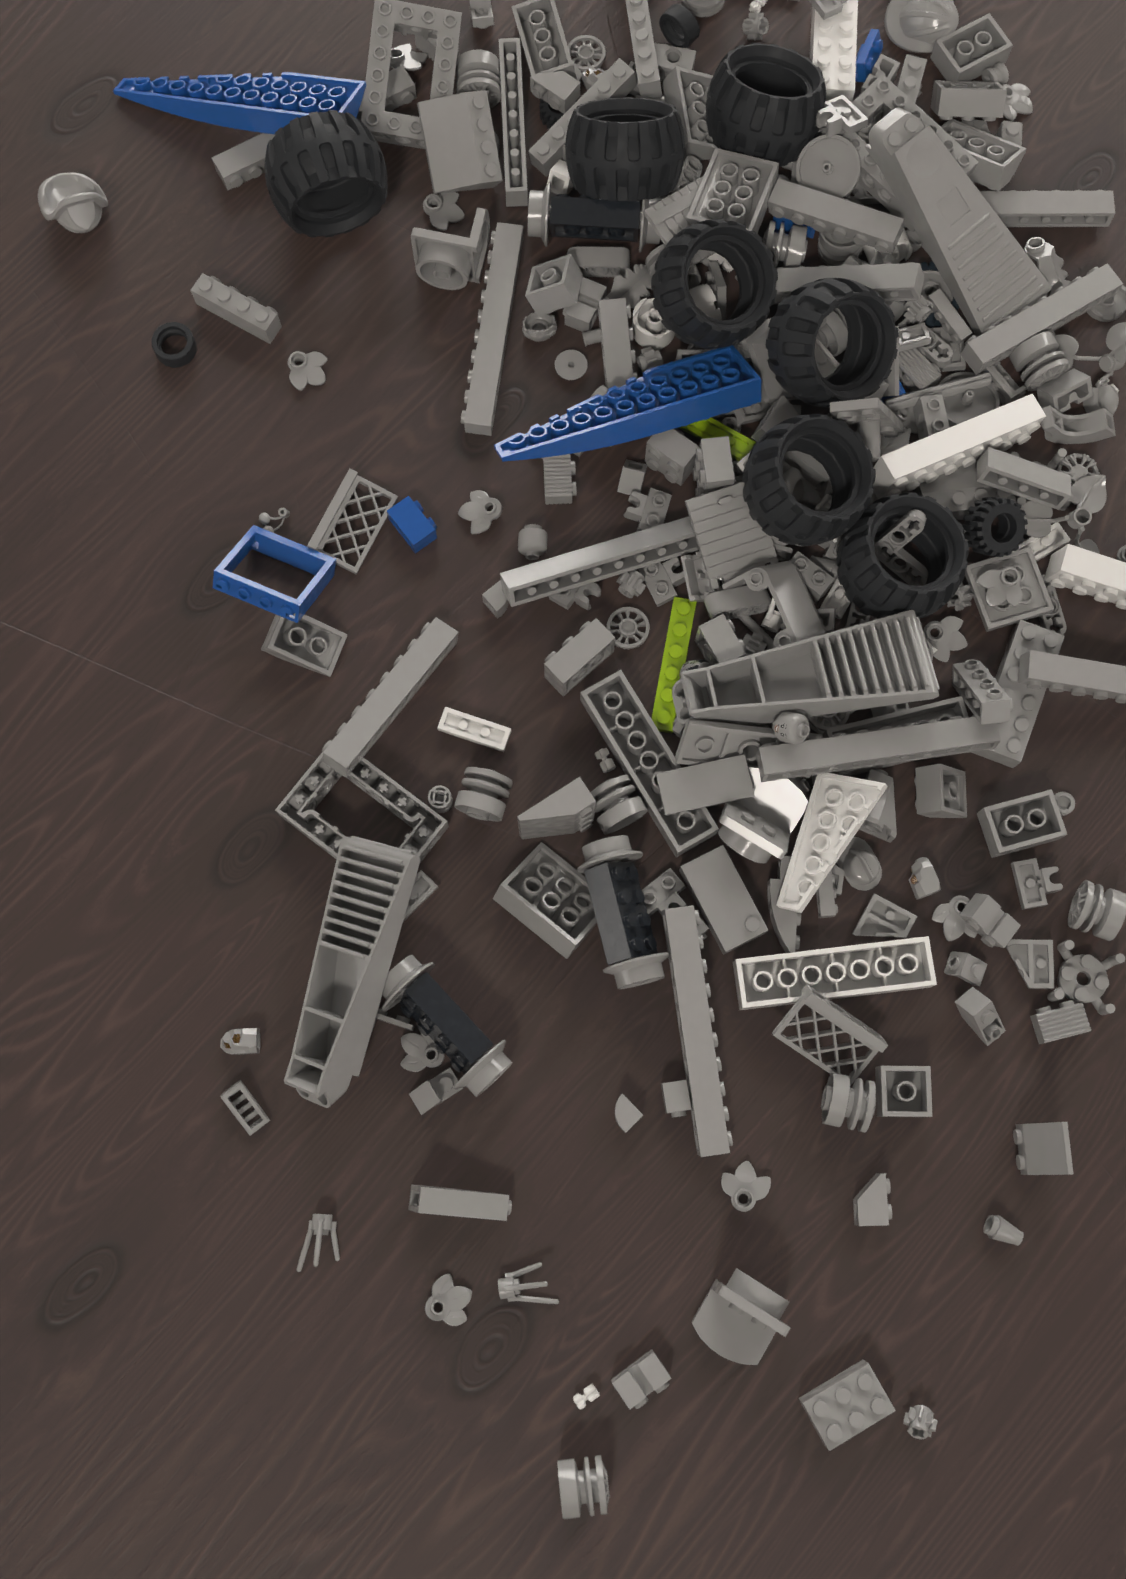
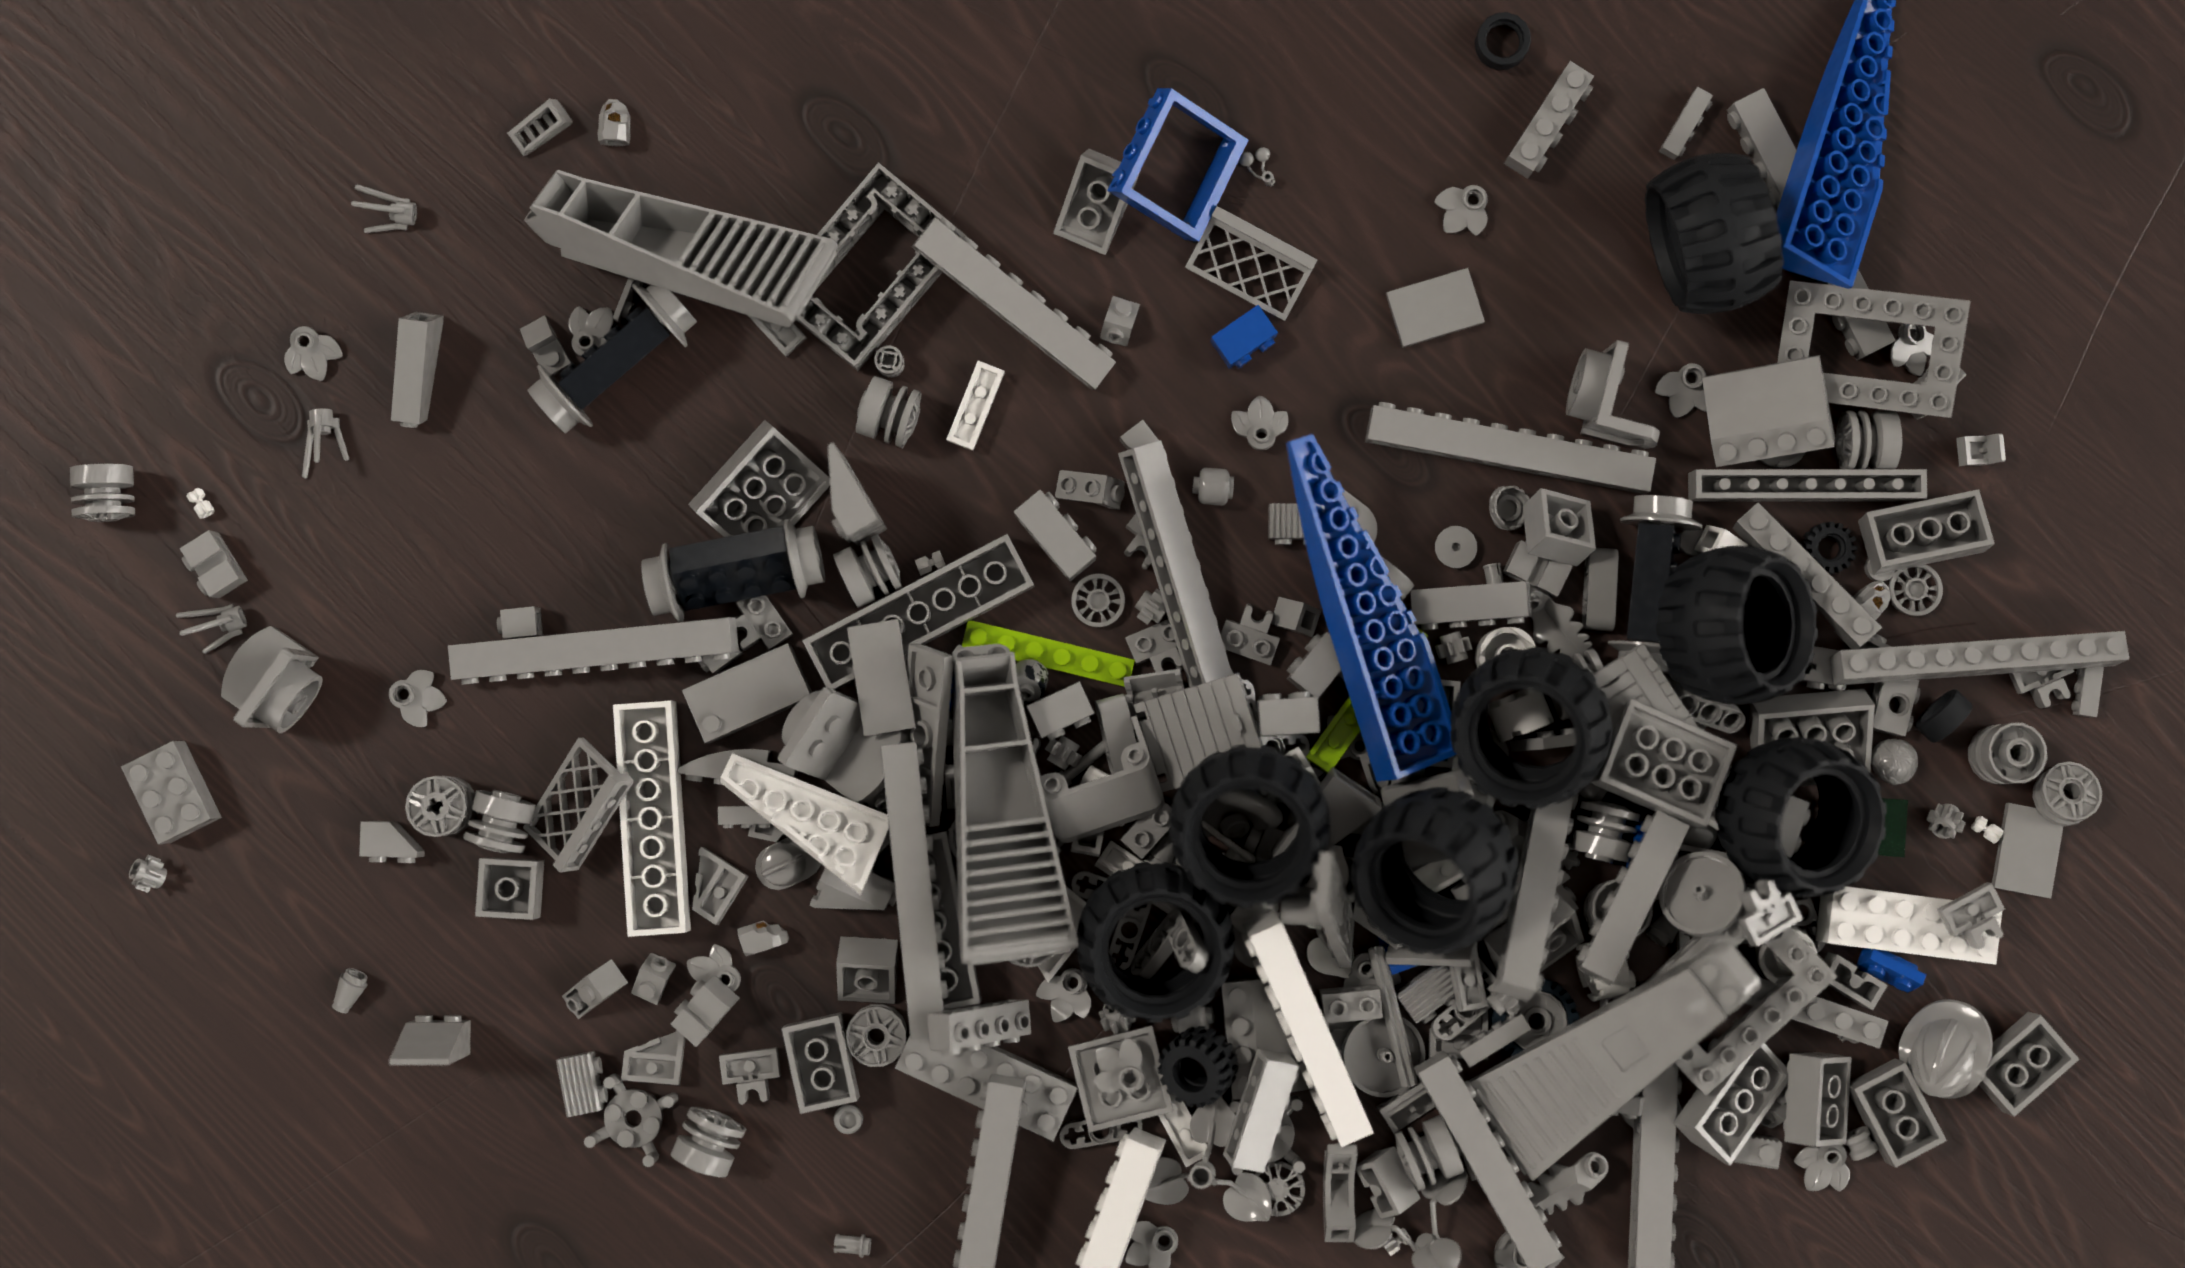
camera: 95 degrees right, 10 degrees up
light grey slope [530,71,580,114] -> none
light grey brick [614,1094,643,1133] -> none
light grey head [773,711,810,745] -> none
none -> light grey plant [176,604,247,654]
none -> light grey wheel [405,775,477,837]
none -> light grey wheel [846,1004,908,1067]
none -> light grey bracket [1055,470,1125,510]
none -> light grey bracket [1100,296,1140,346]
none -> light grey tile [1386,268,1485,348]
none -> light grey piece [1659,87,1713,160]
none -> light grey hair [1871,739,1918,785]

